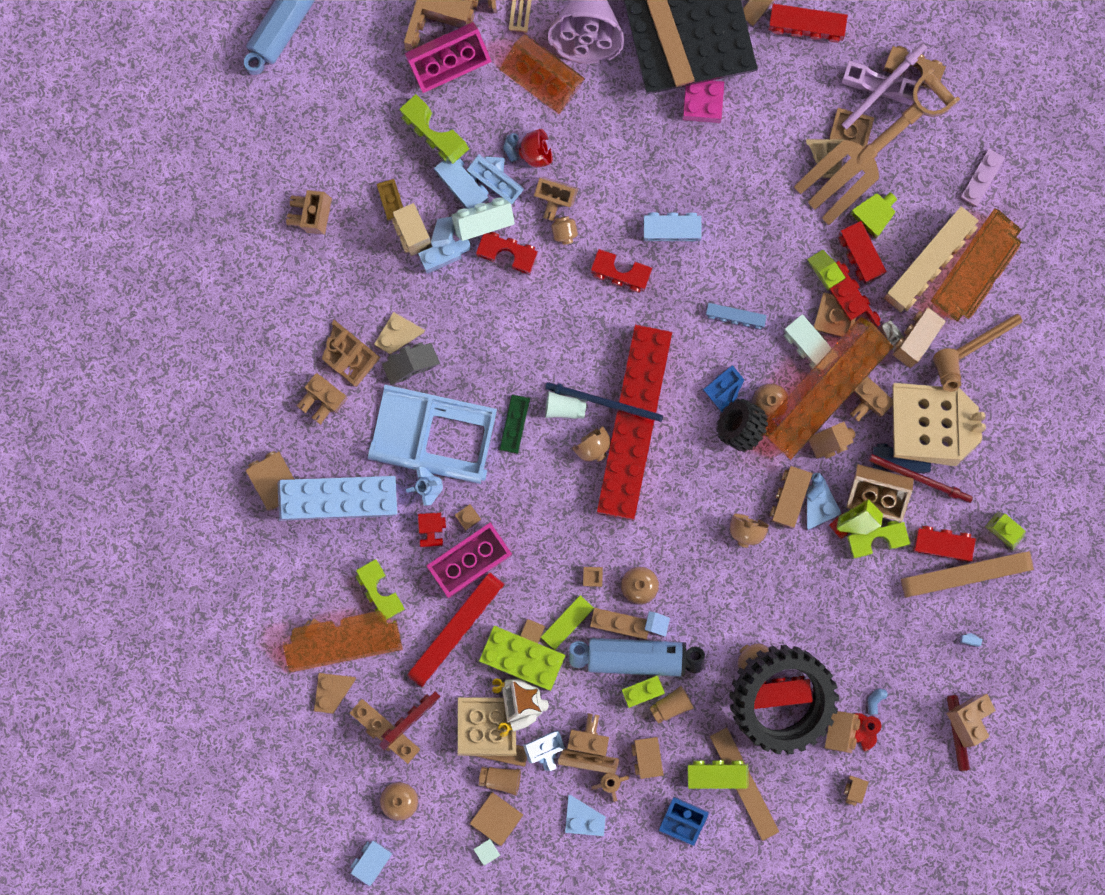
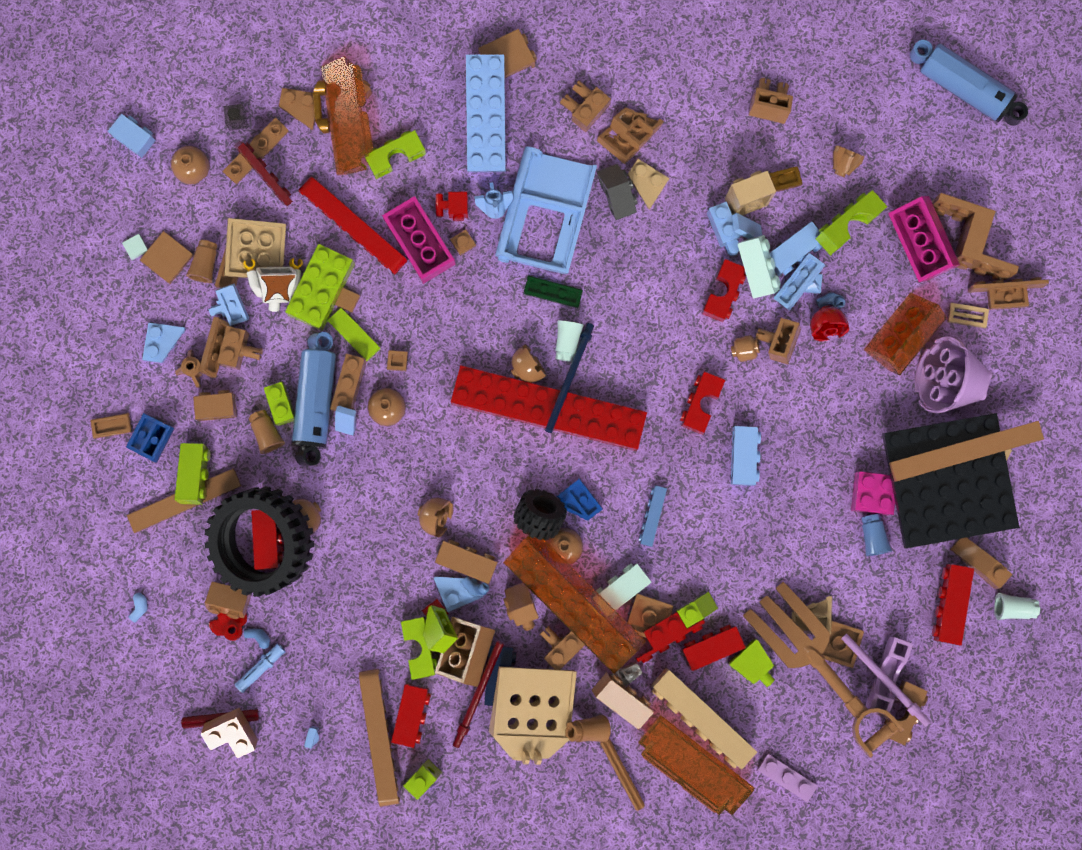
camera: 90 degrees right, 0 degrees up
medium nougat brick [844,775,869,806] -> none
none -> medium nougat tile [90,413,132,439]
none -> light blue arm [128,593,148,623]
none -> clear smoke brick [224,104,248,131]
none -> light blue pin [235,643,286,693]
none -> pearl gold bar [313,80,330,134]
none -> medium nougat brick [832,145,865,178]
none -> medium blue plant [861,514,892,557]

